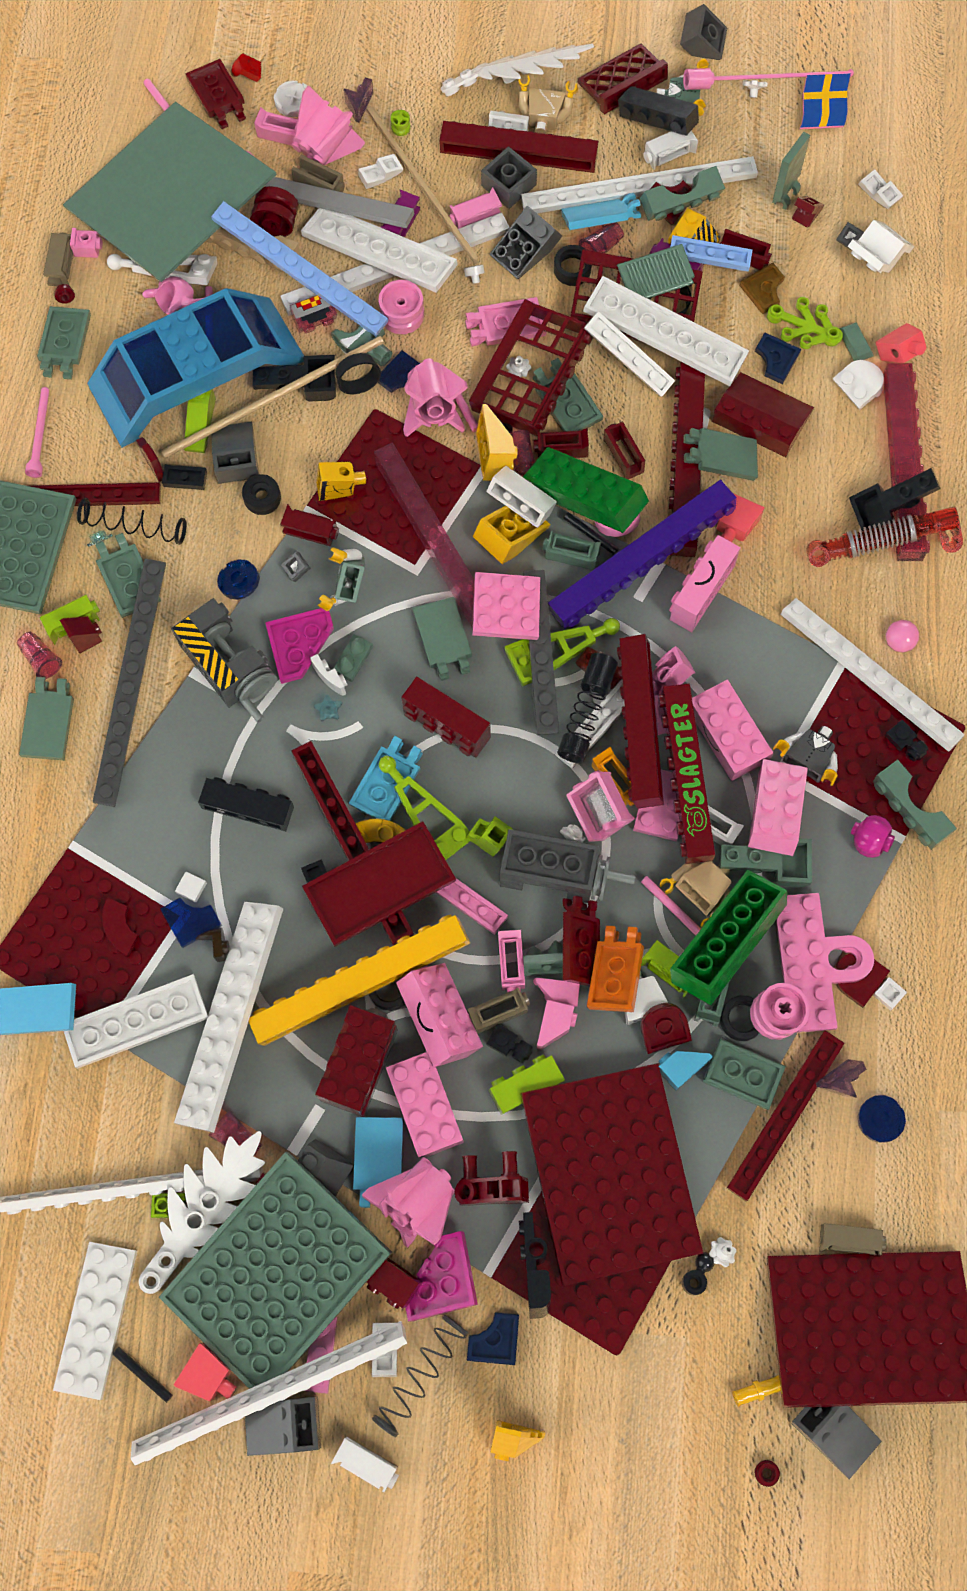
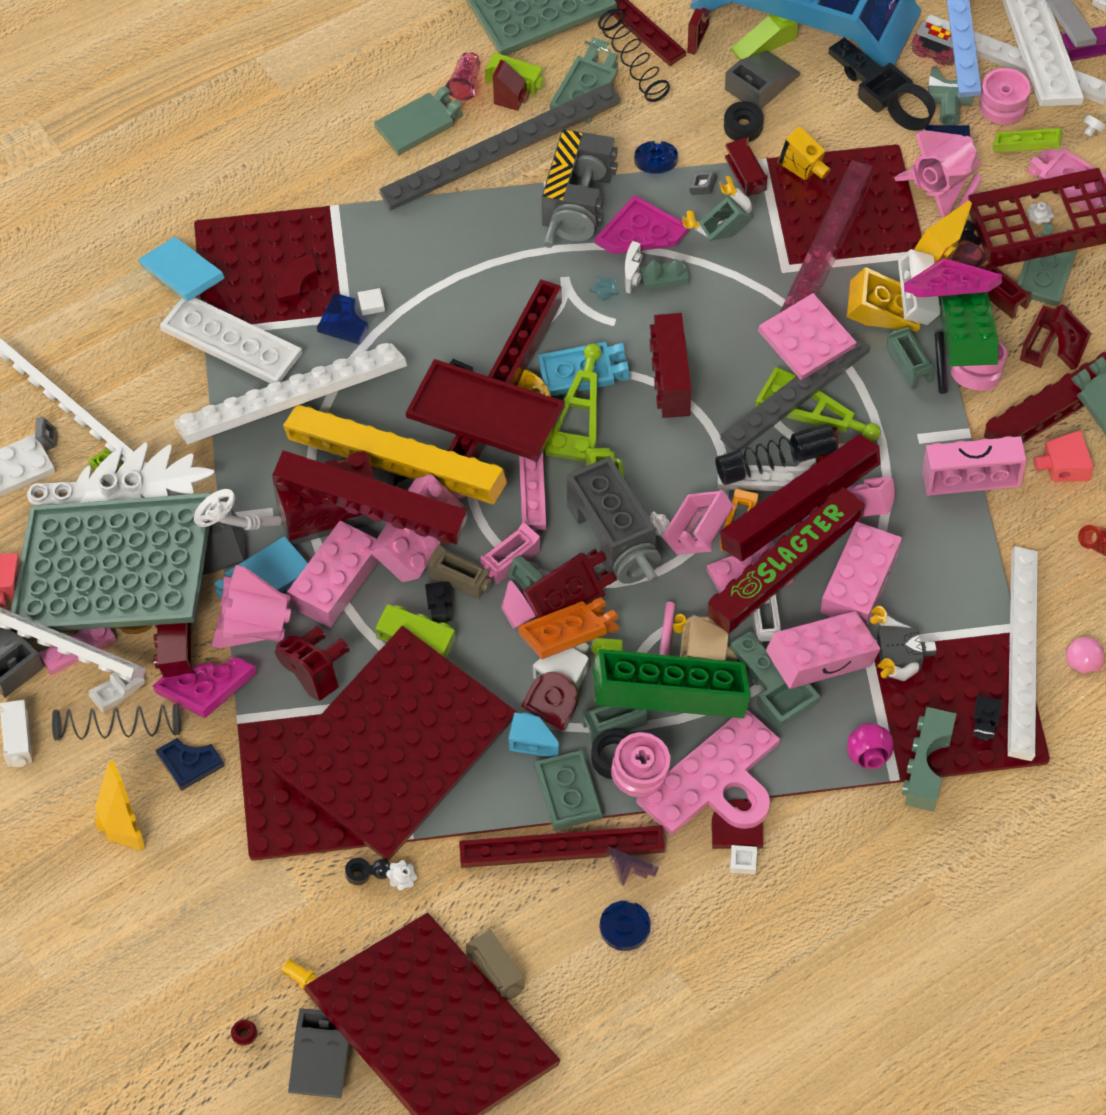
camera: 50 degrees right, 15 degrees down
tan piece [161,336,384,459] -> none
black plate [162,464,207,490] -> none
dark brown plate [195,928,229,962] -> none
black brick [198,777,294,832] -> none
clear pink plant [209,1110,262,1157] -> none
sand green tile [413,597,472,681] -> none
black plate [519,1212,551,1319] -> none
bright pink slope [537,1000,577,1050] -> none
dark purple brick [548,479,737,630] -> none
none -> dark grey tile [35,417,56,450]
none -> white dish [194,489,282,530]
none -> dark red brick [272,450,467,545]
none -> dark pink plate [904,258,1002,297]
none -> lime tile [993,128,1063,153]
none -> dark red tile [1050,304,1092,370]

